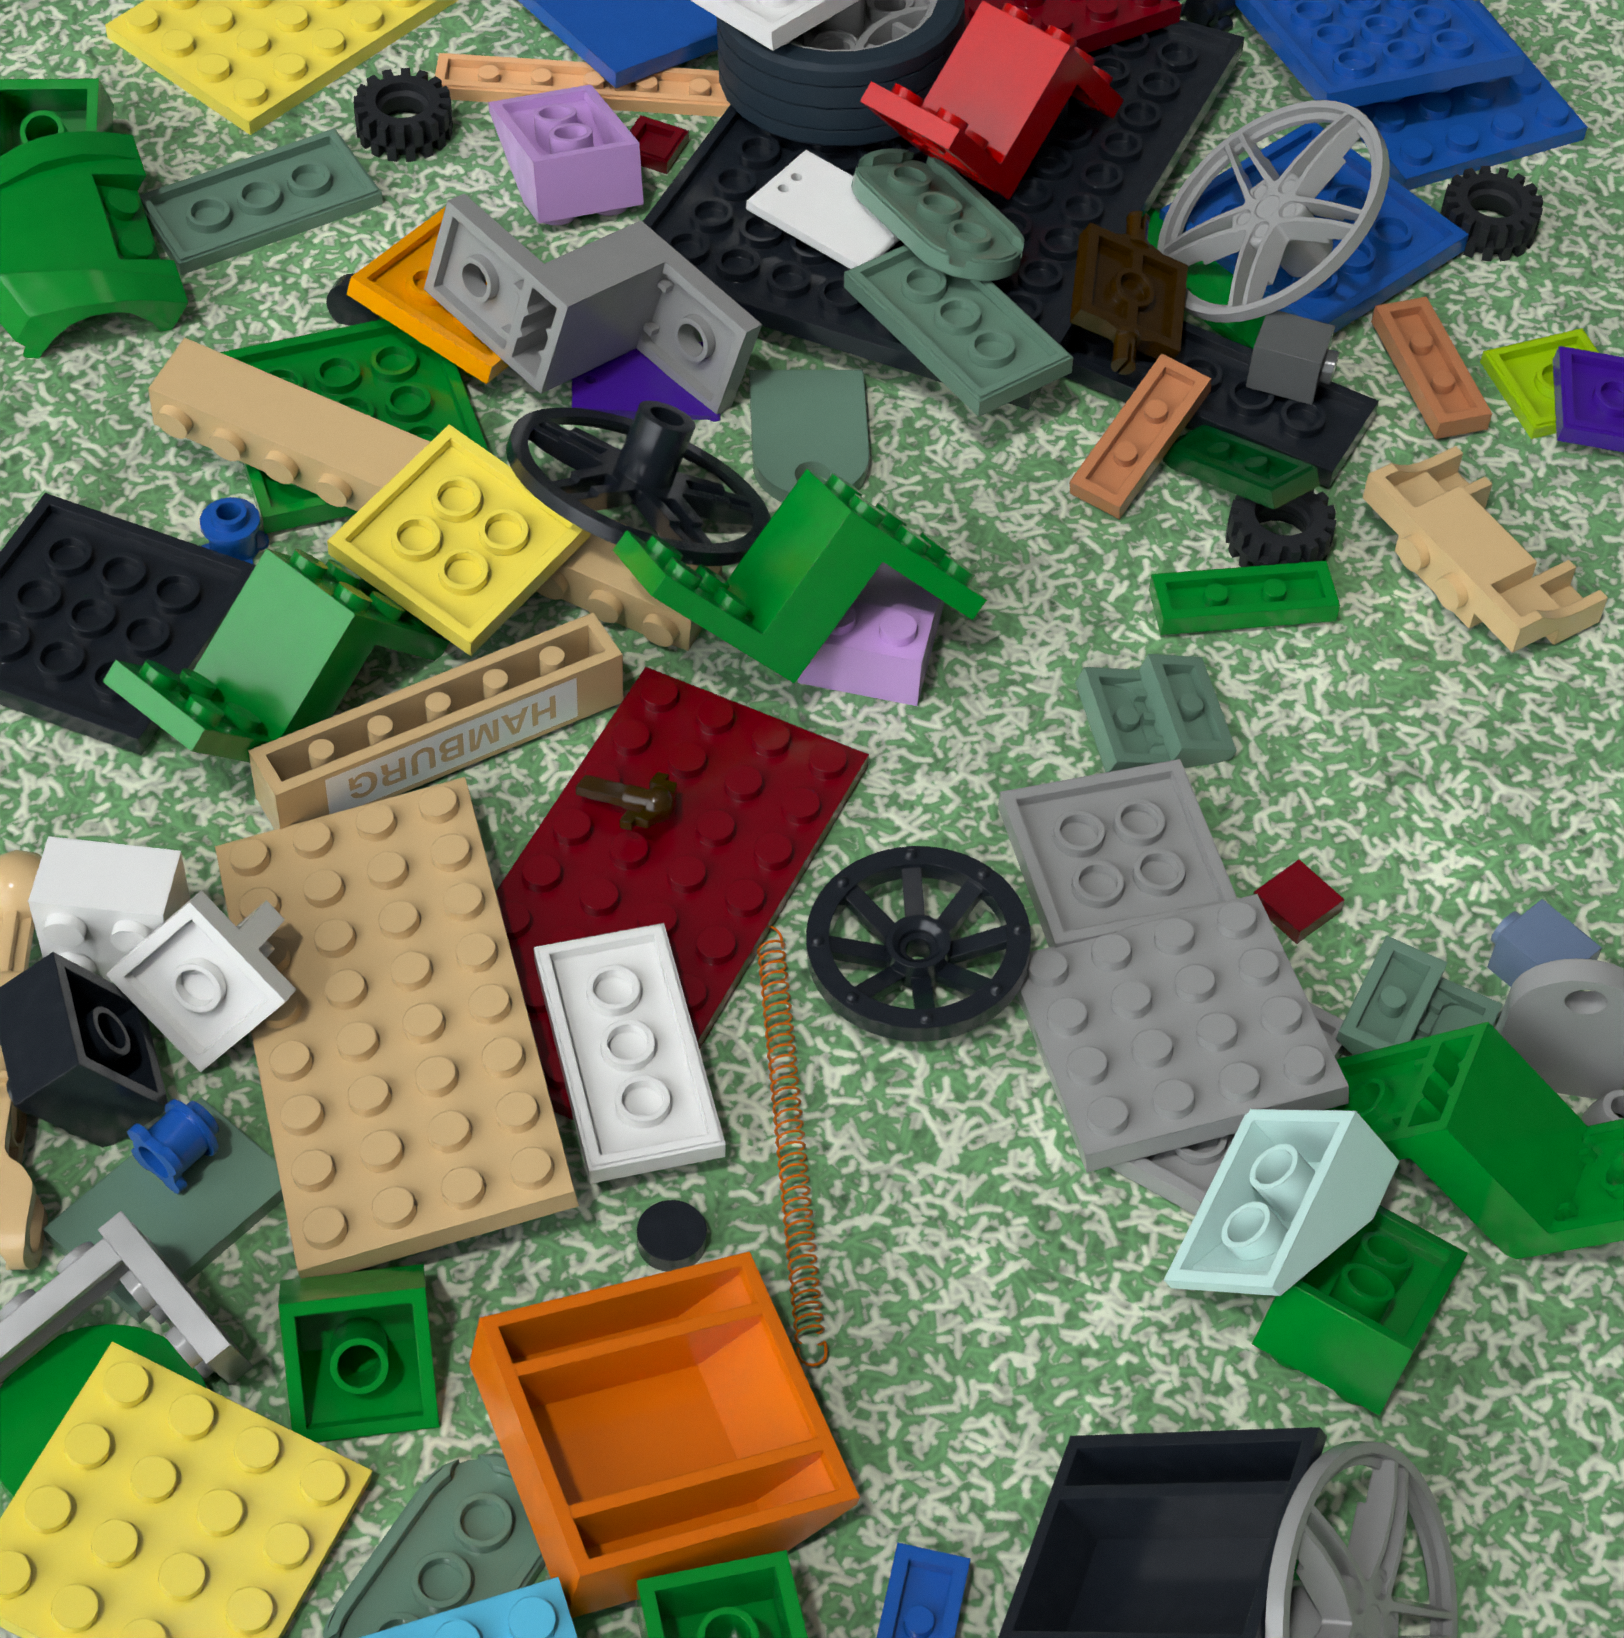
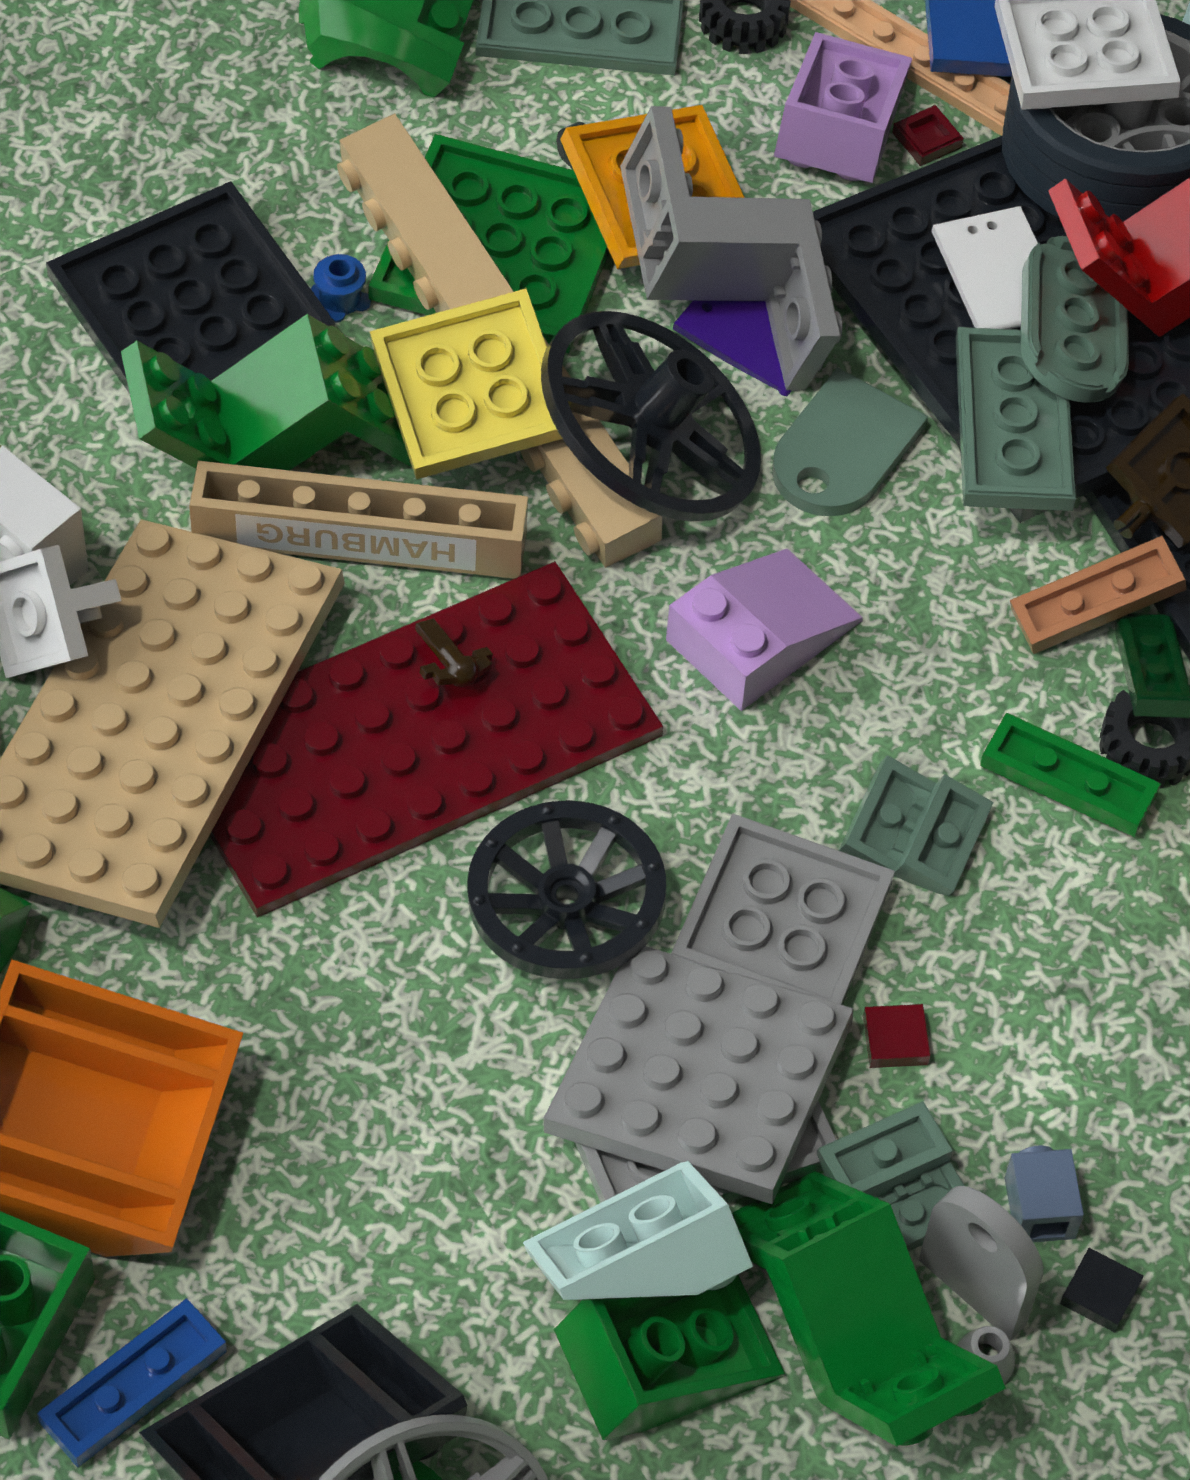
camera: 35 degrees right, 5 degrees up
white tile [534,923,726,1184] -> none
green bracket [613,469,987,684] -> none
black tile [637,1200,707,1272] -> none
orange piece [757,926,828,1367] -> none

